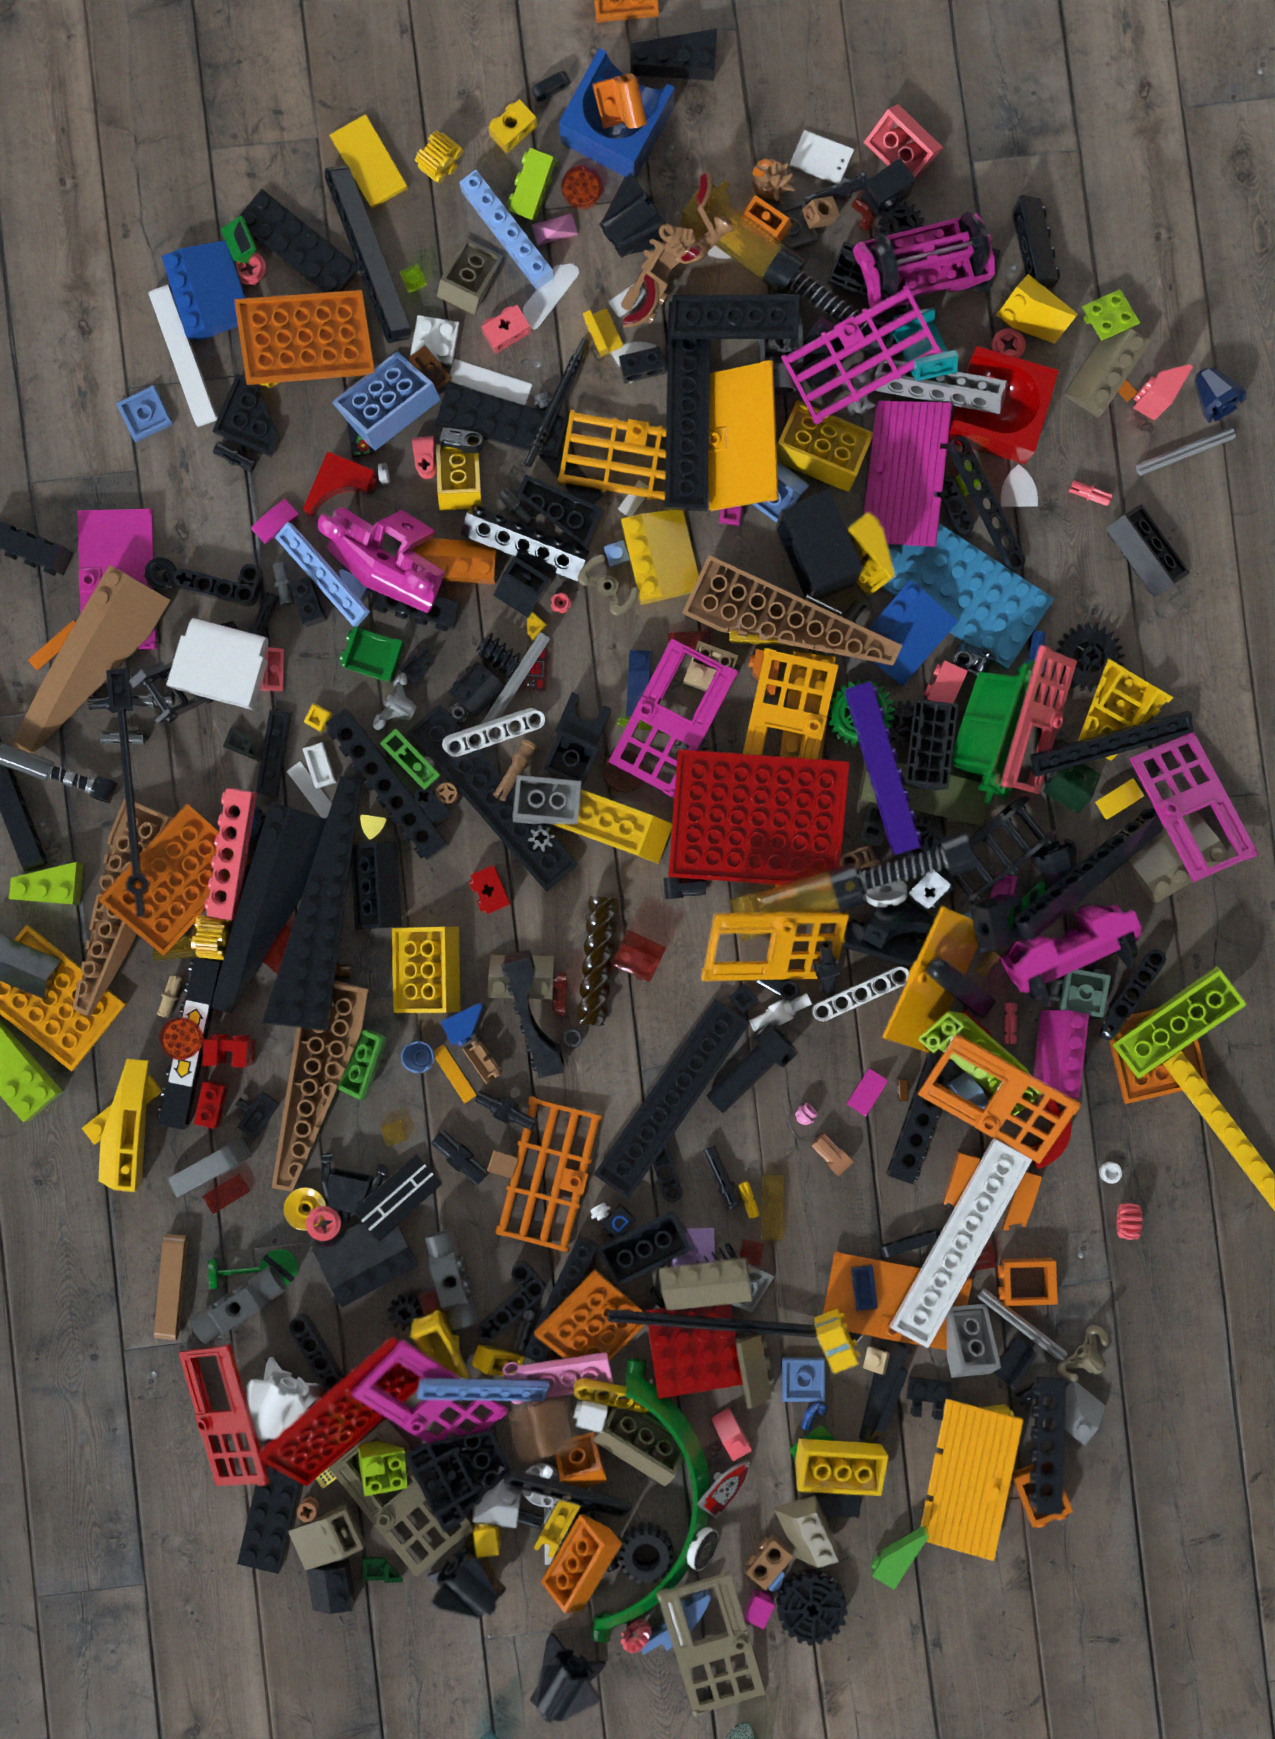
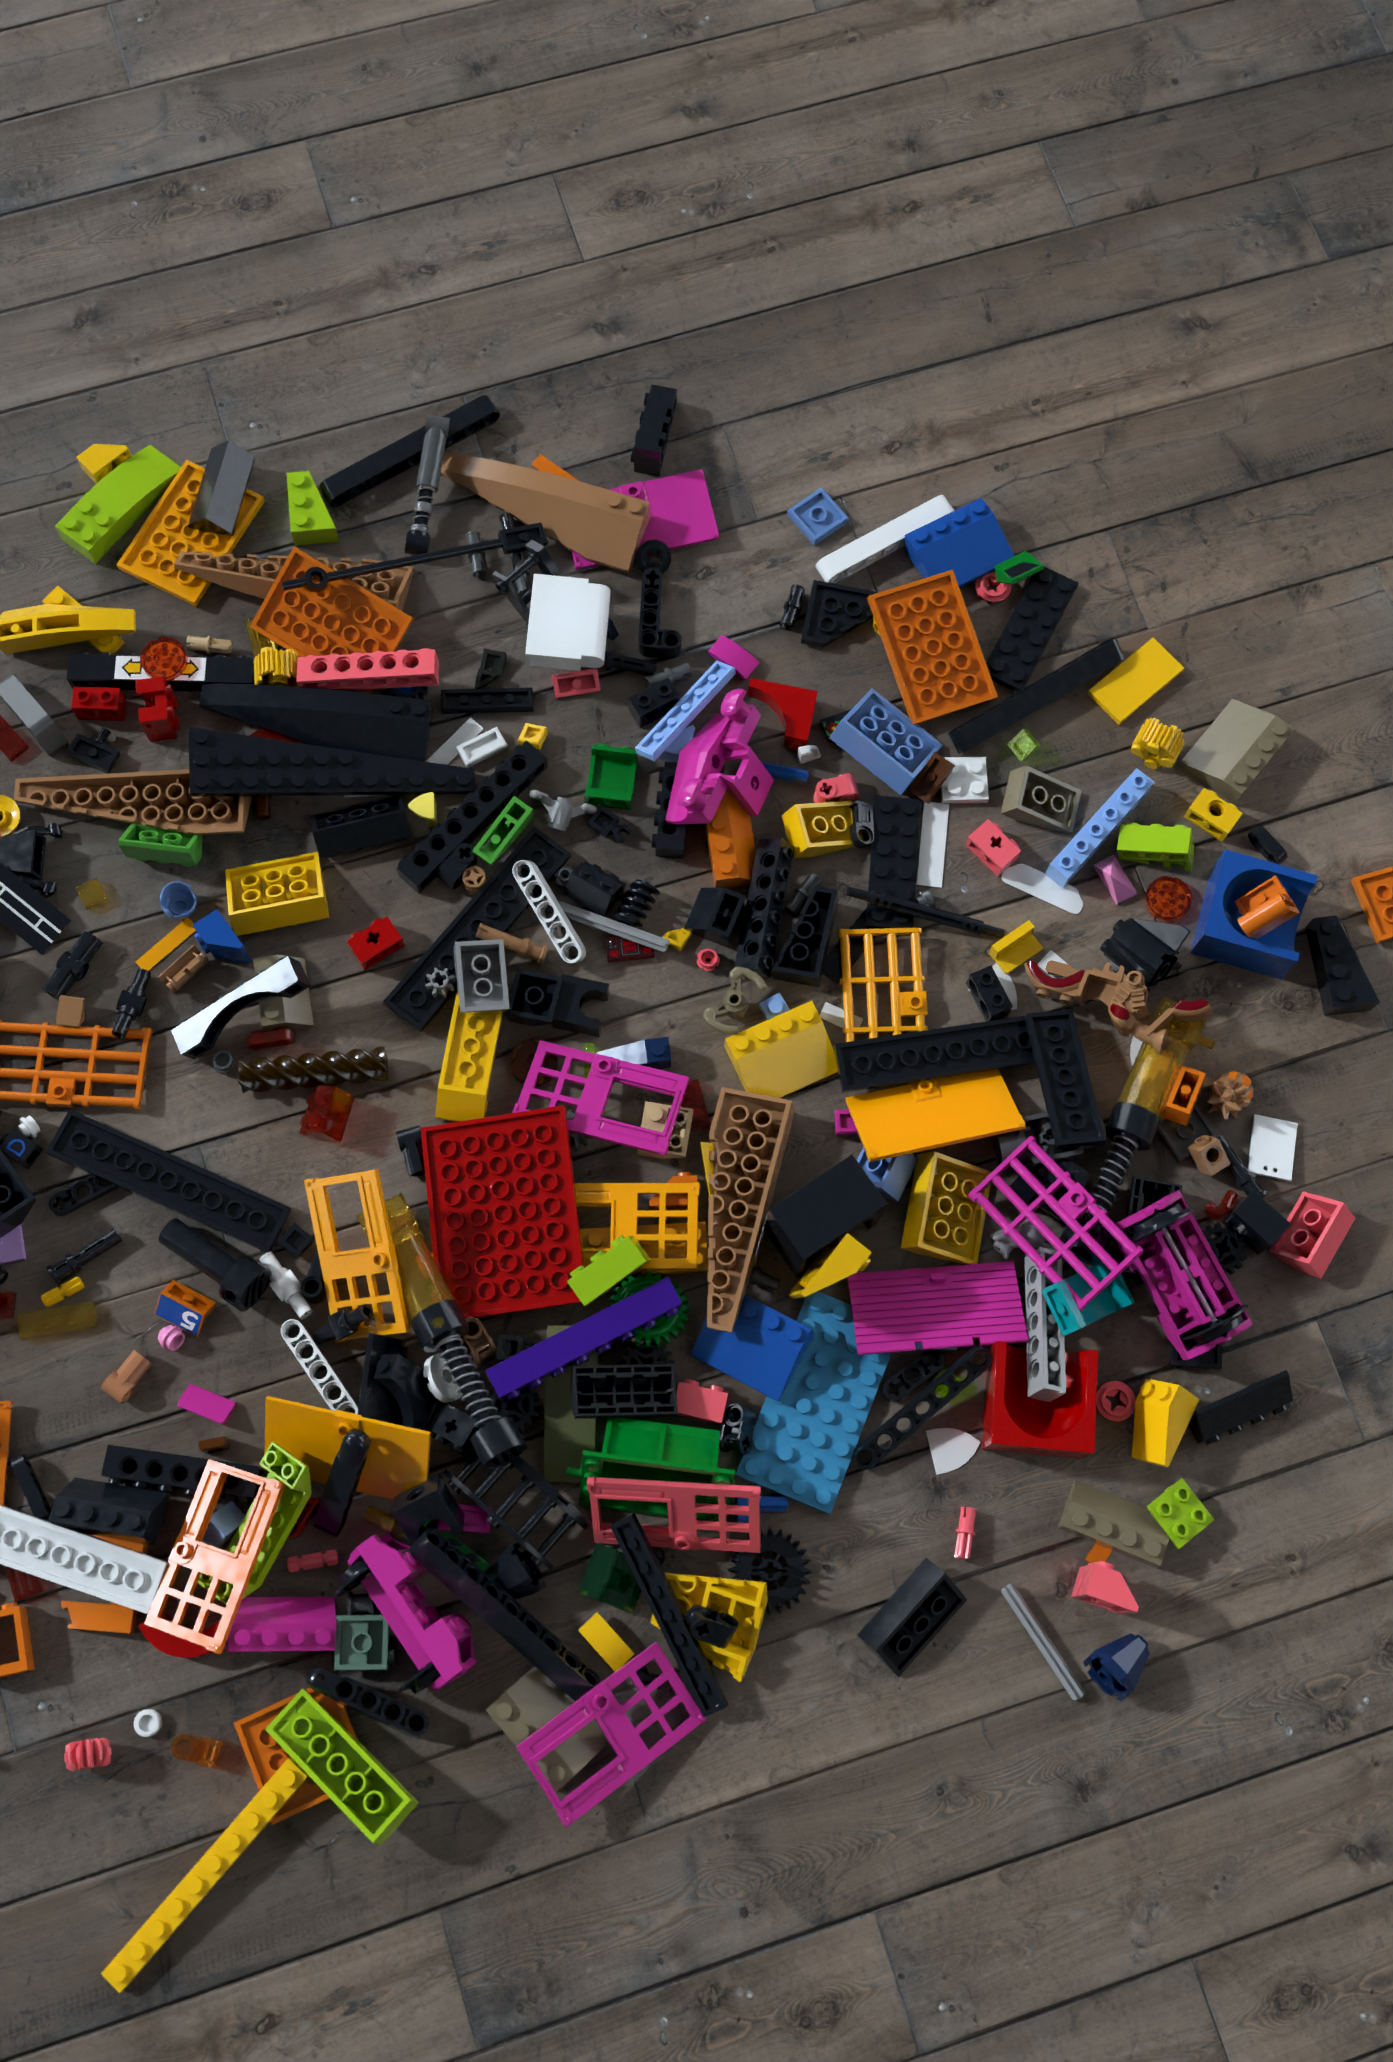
camera: 70 degrees right, 15 degrees down
none -> black slope [48,1477,171,1545]
none -> panel [154,1280,216,1337]
none -> clear orange piece [170,1734,226,1769]
none -> lime wedge [567,1235,651,1306]
none -> black piece [686,1605,739,1648]
none -> blue axle [761,761,809,784]
none -> dark tan slope [1179,699,1294,805]

